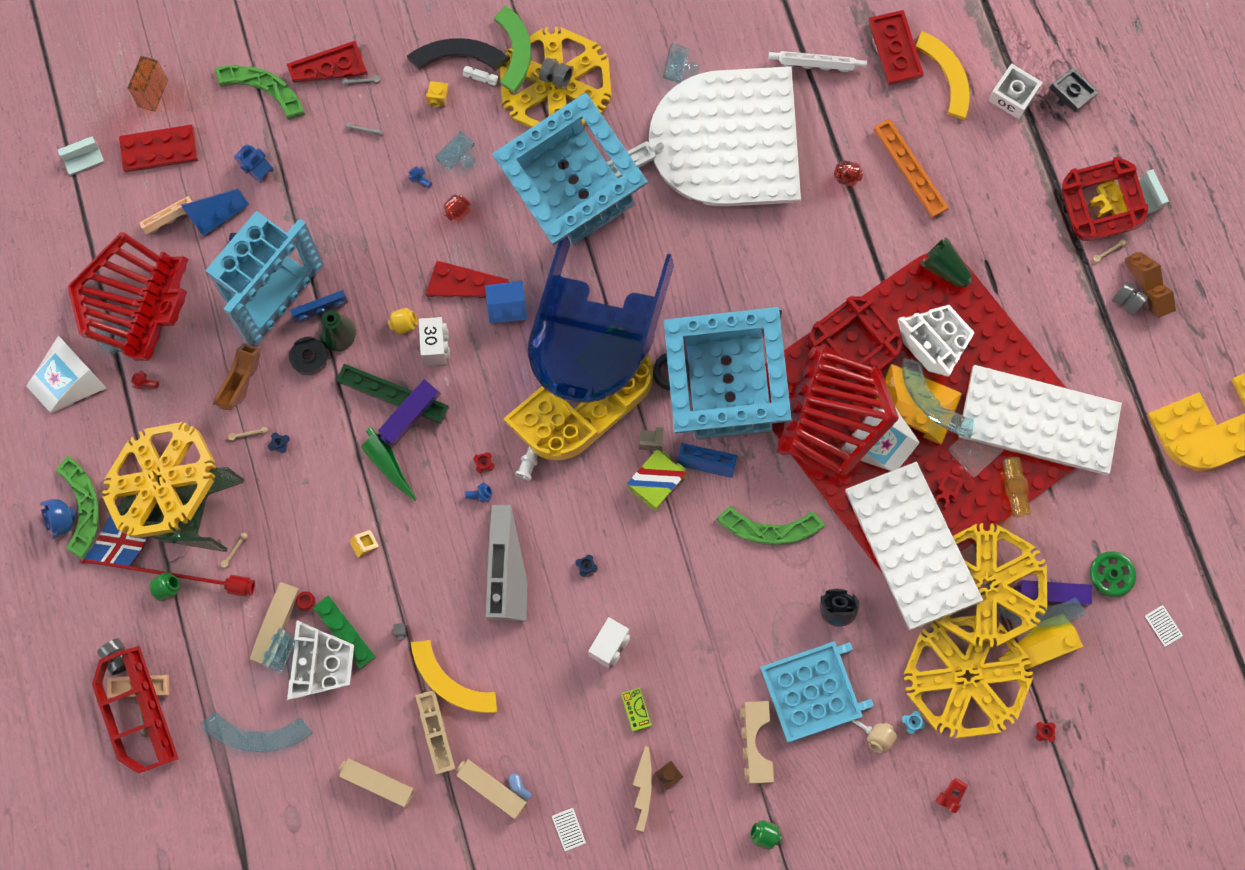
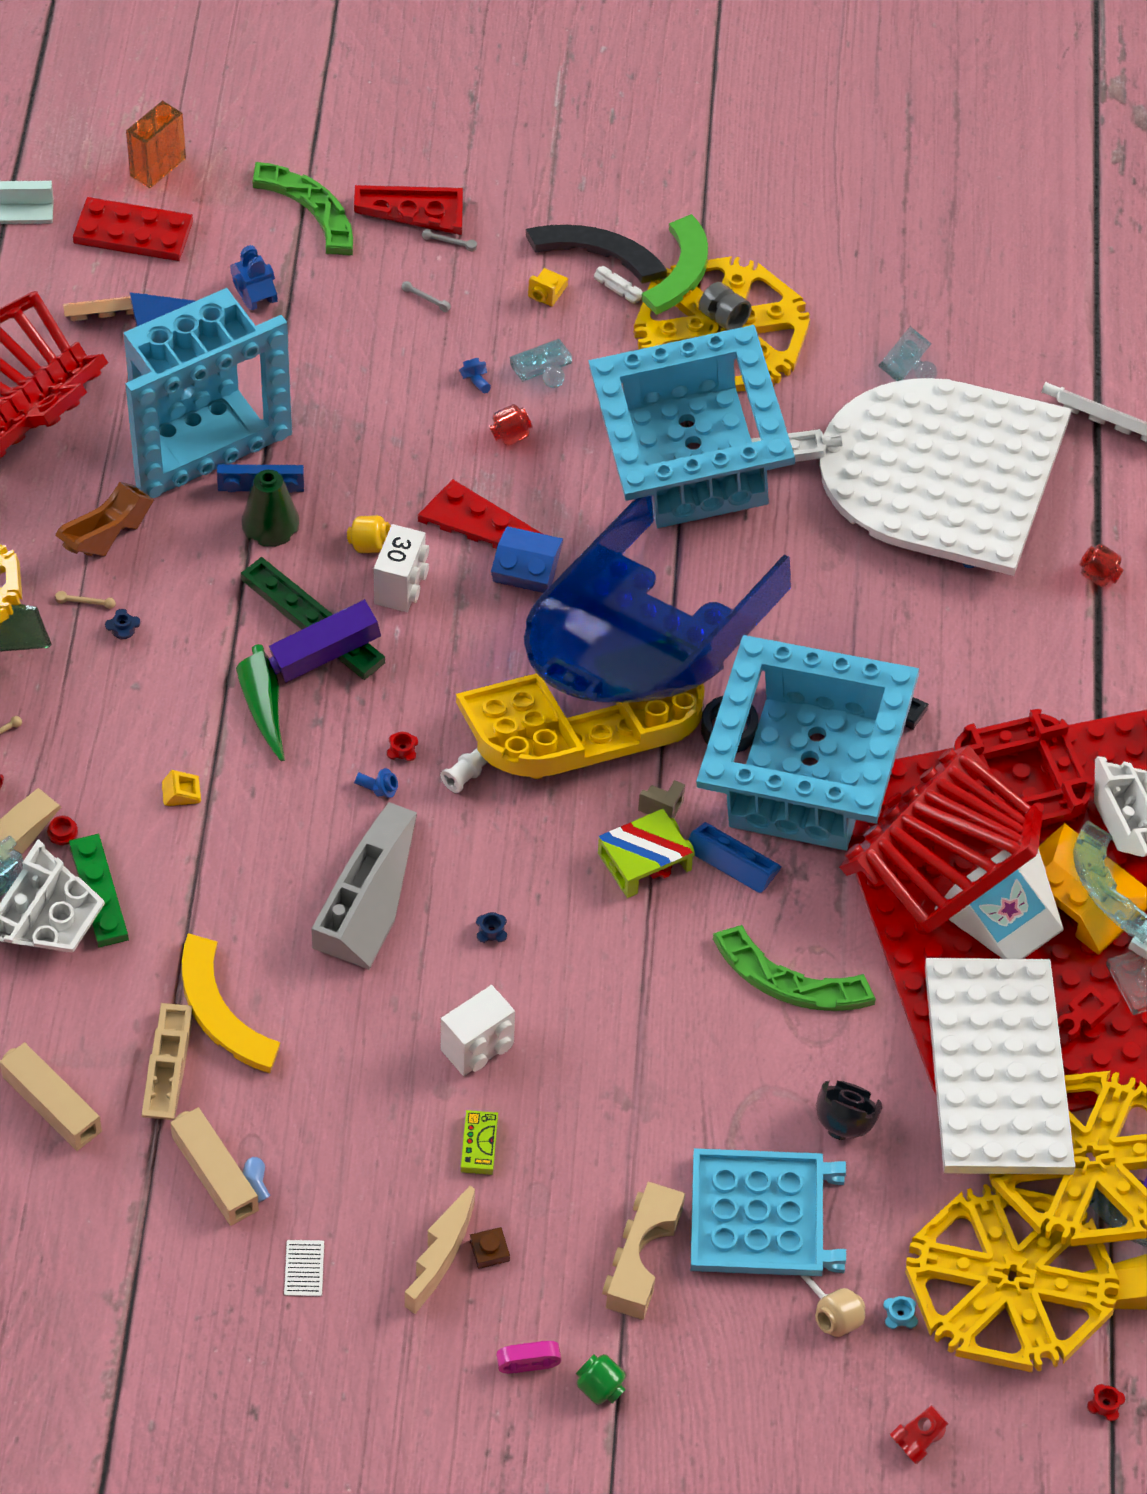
camera: 20 degrees right, 20 degrees down
black plate [289,337,328,375] -> none
flat silver piece [393,623,407,640] -> none
none -> dark pink beam [496,1341,562,1374]

